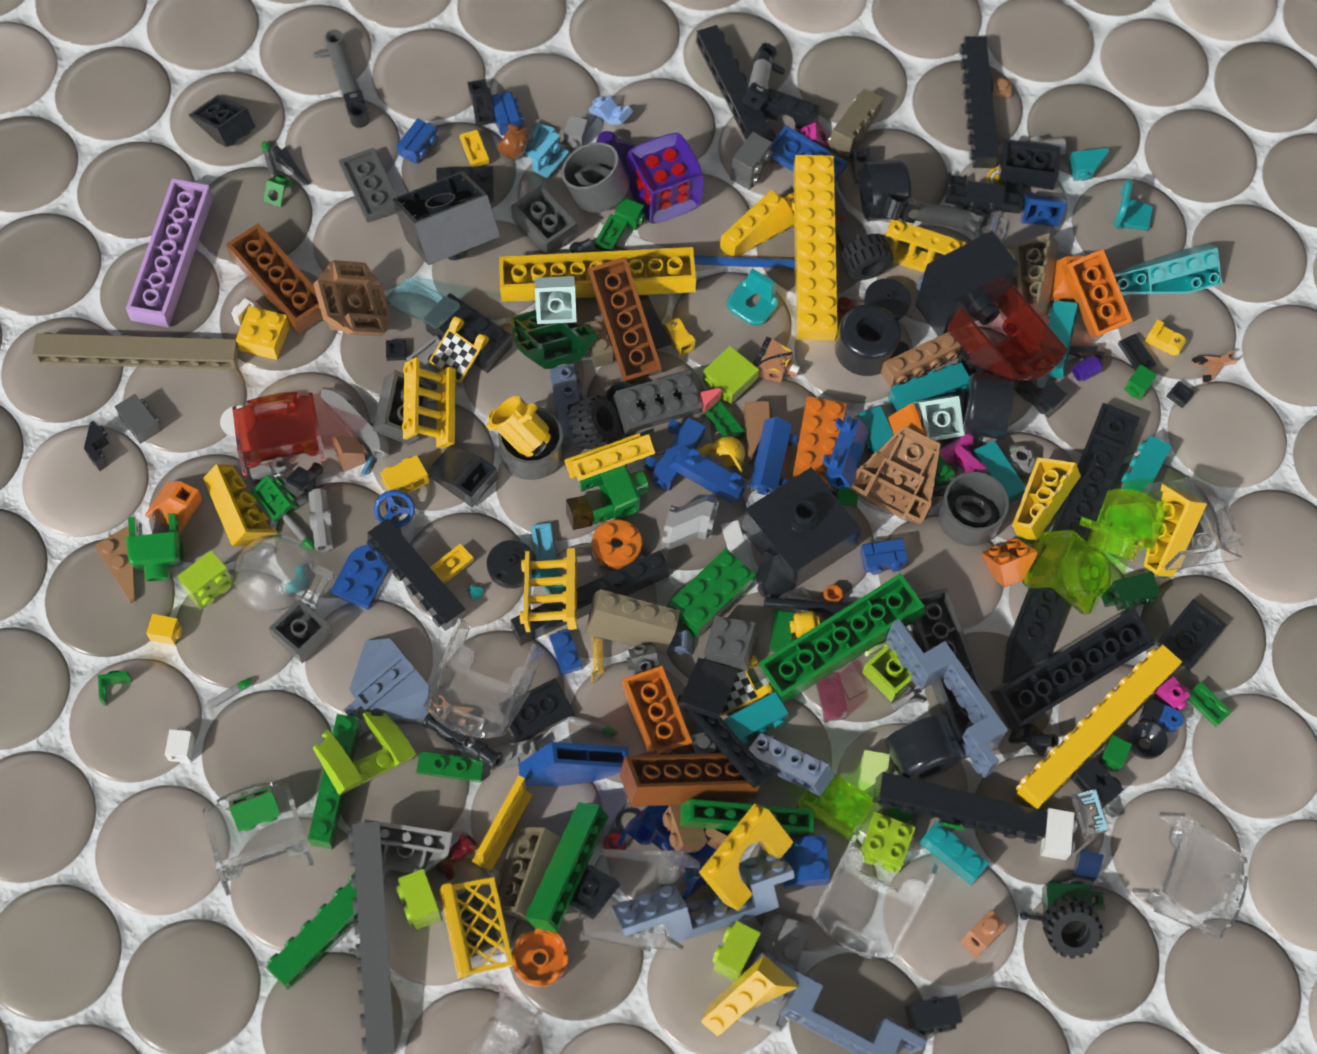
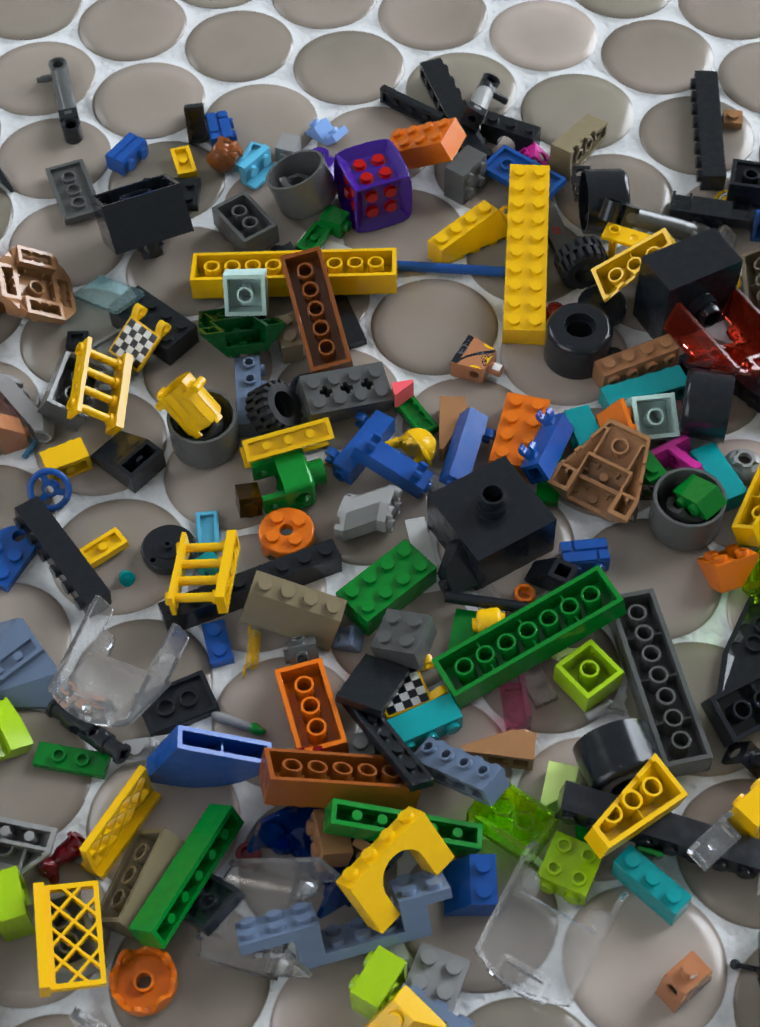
camera: 10 degrees right, 10 degrees down
yellow leg [663,318,695,357] -> none
lime brick [702,346,759,404] -> none
teal piece [726,268,778,326] -> none
sand blue bracket [886,619,1008,778] -> none
none -> black tile [380,84,445,124]
none -> orange brick [389,117,467,170]
none -> medium nougat slope [459,729,536,770]
none -> black slope [524,557,578,592]
none -> yellow wedge [584,753,689,860]
none -> yellow wedge [591,228,675,303]
none -> green brick [673,474,728,520]
none -> clear panel [686,810,742,871]

